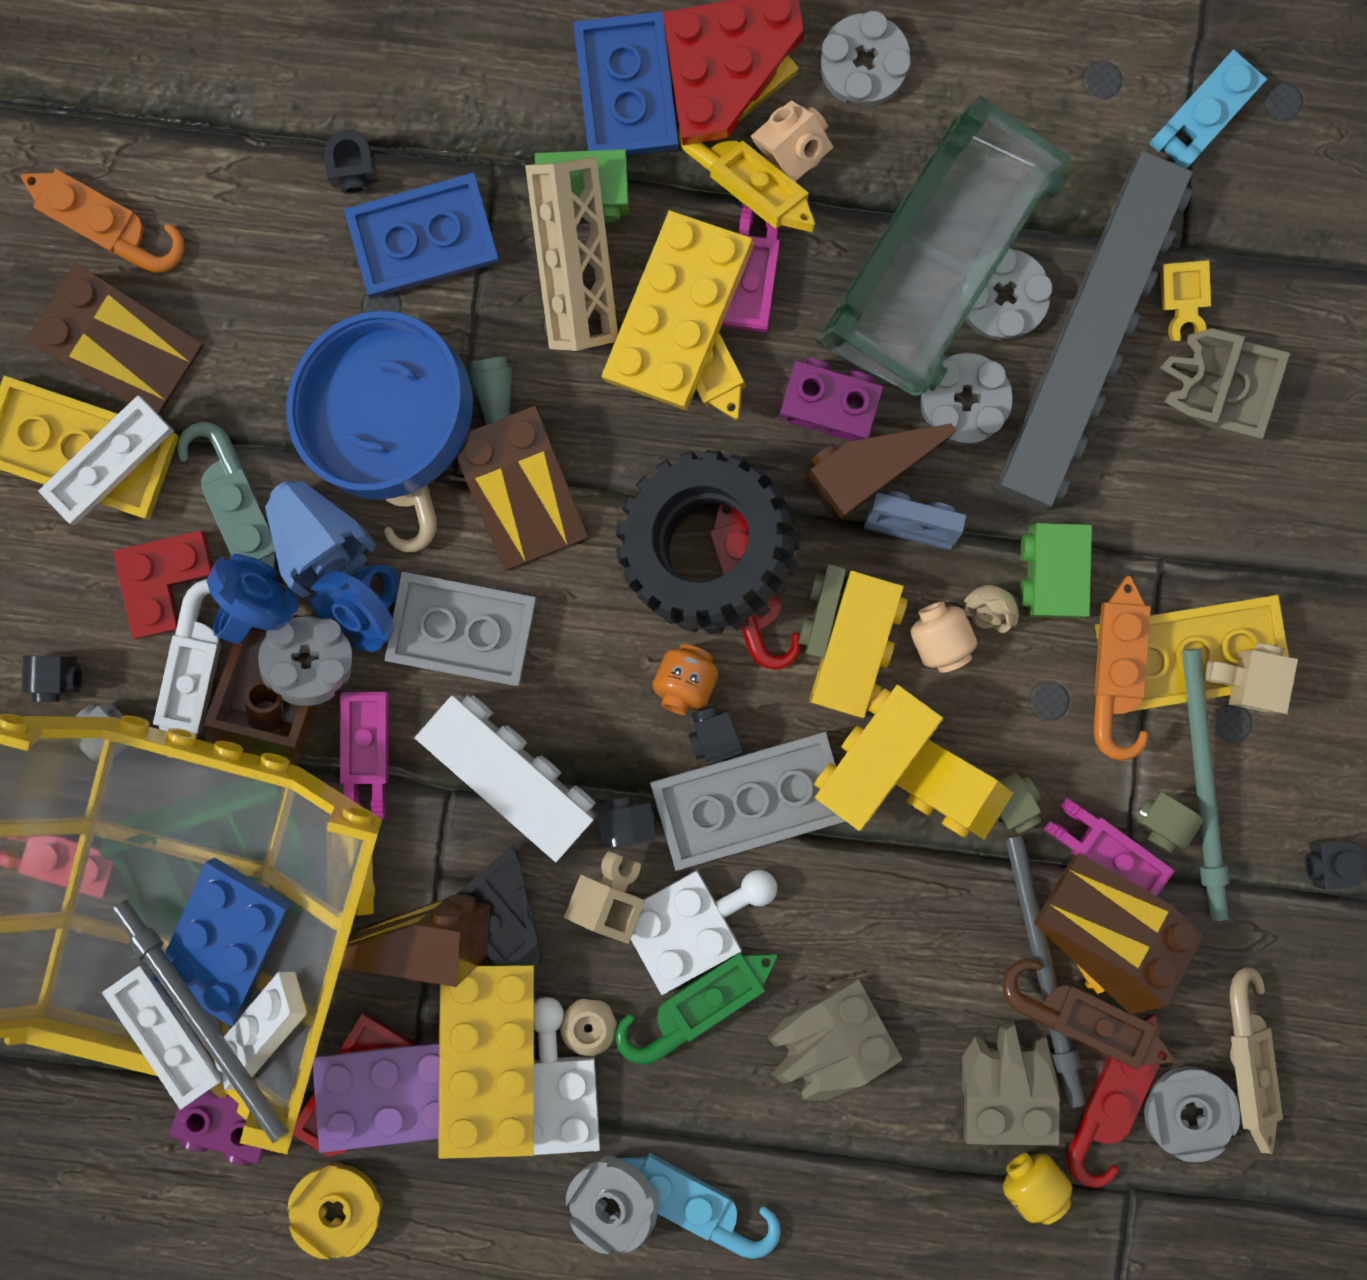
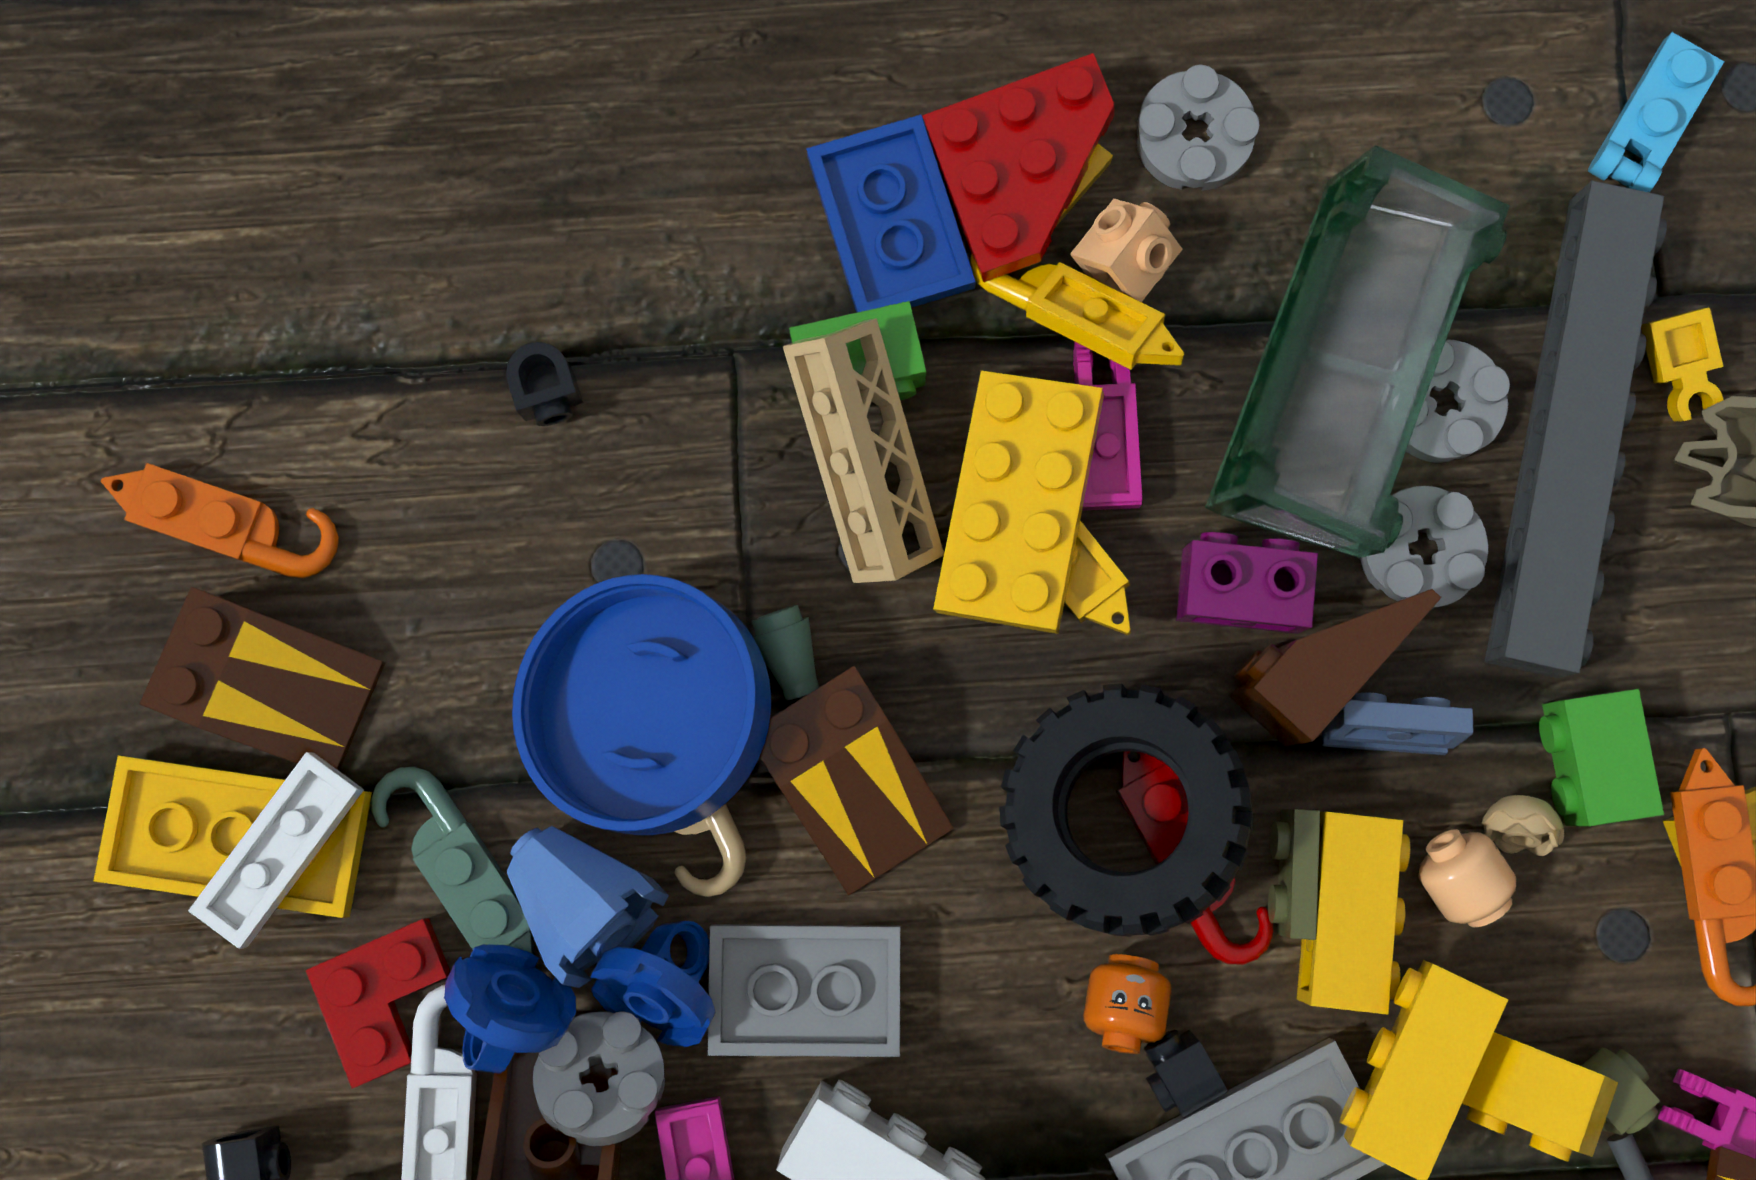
camera: 15 degrees left, 5 degrees down
blue plate [344,172,500,299] -> none

